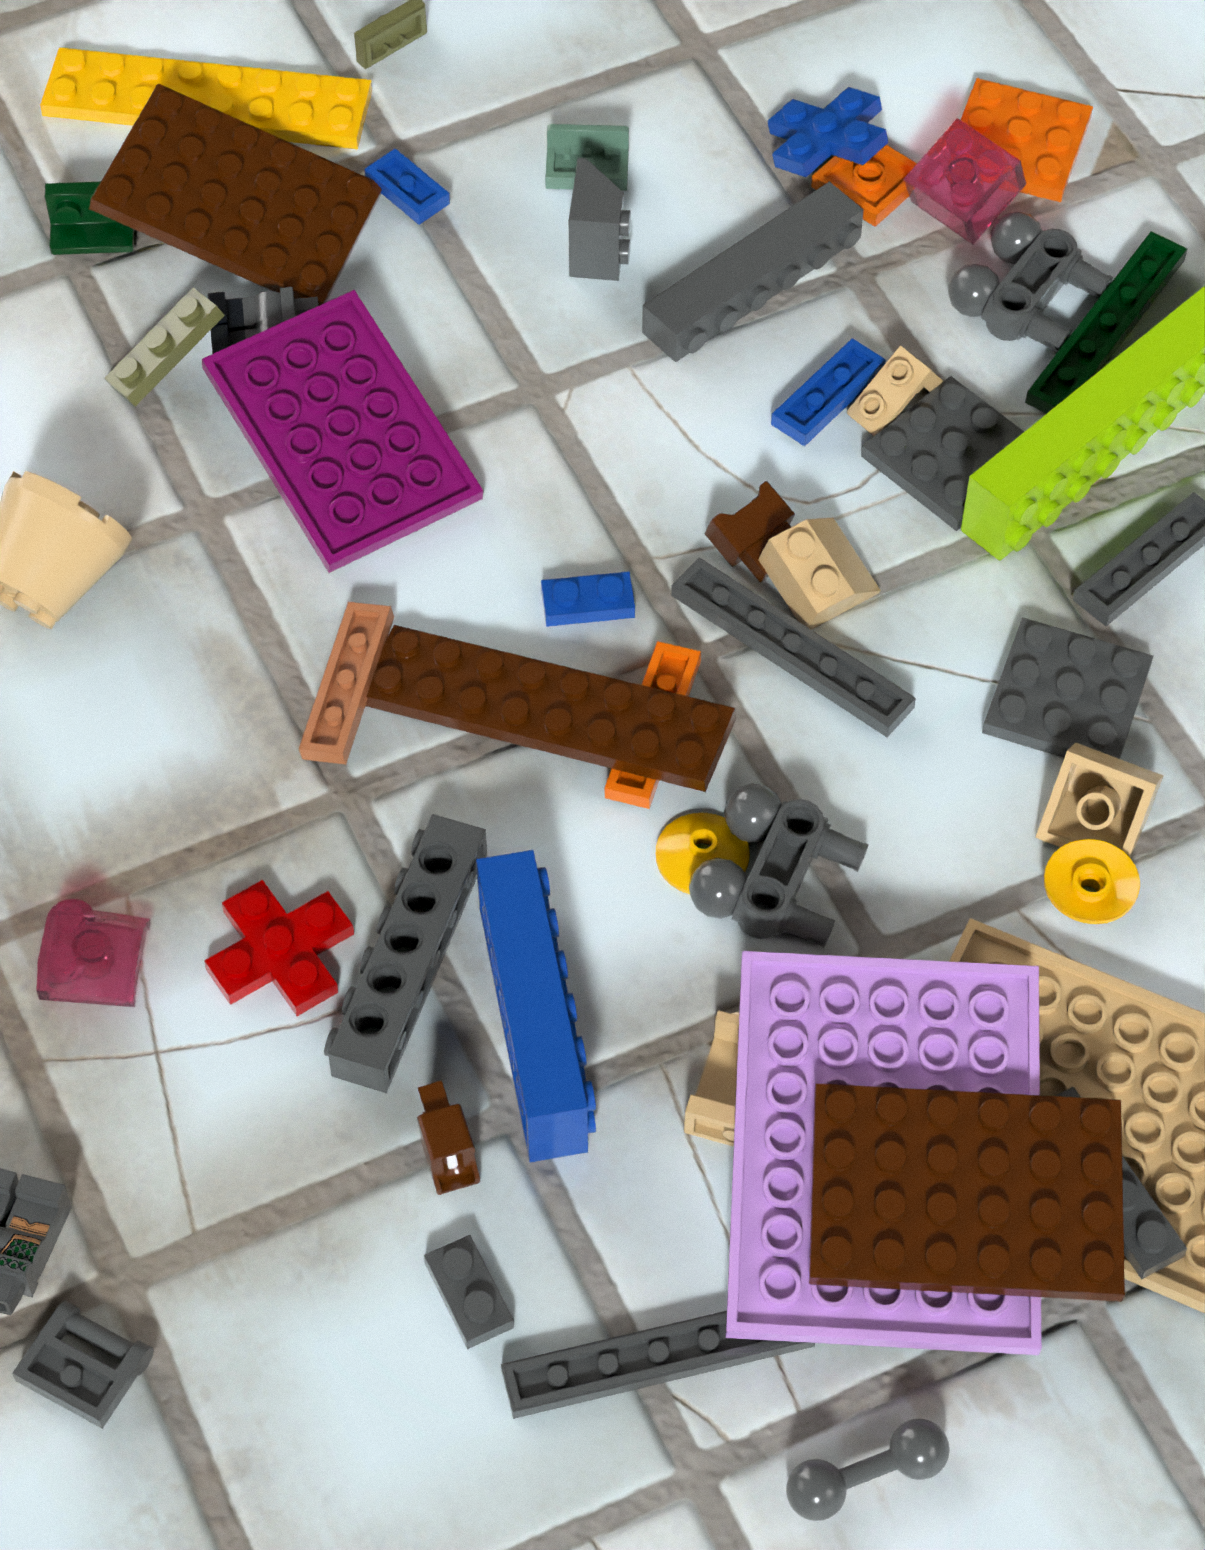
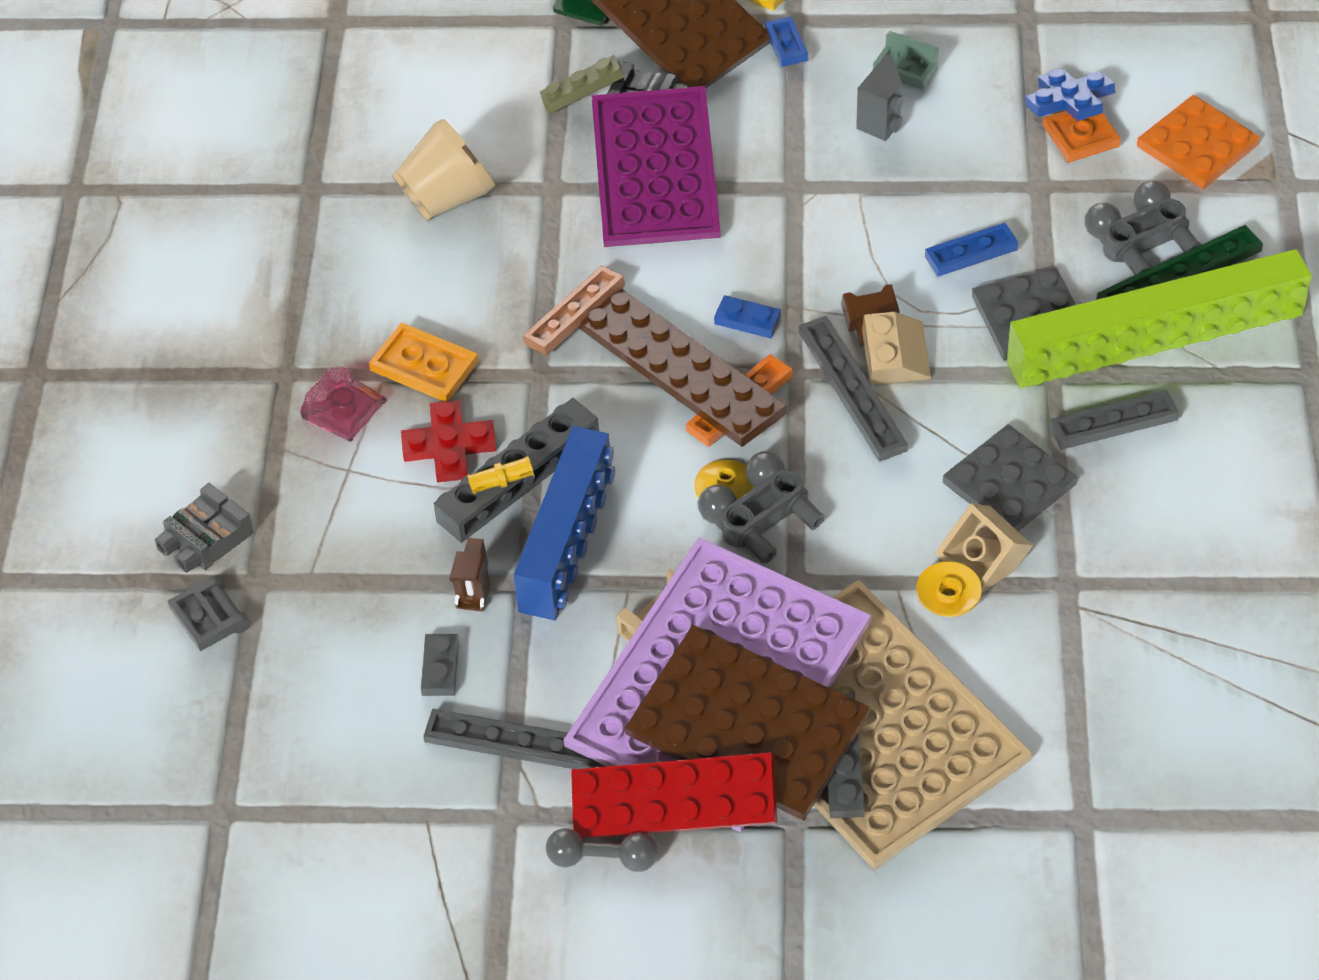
camera: 30 degrees right, 5 degrees down
dark grey brick [642,181,864,362] -> none
tan bracket [847,345,944,436] -> none
clear pink brick [904,118,1026,245] -> none
none -> light orange plate [369,322,479,401]
none -> yellow pin [467,456,534,495]
none -> red plate [571,753,778,839]

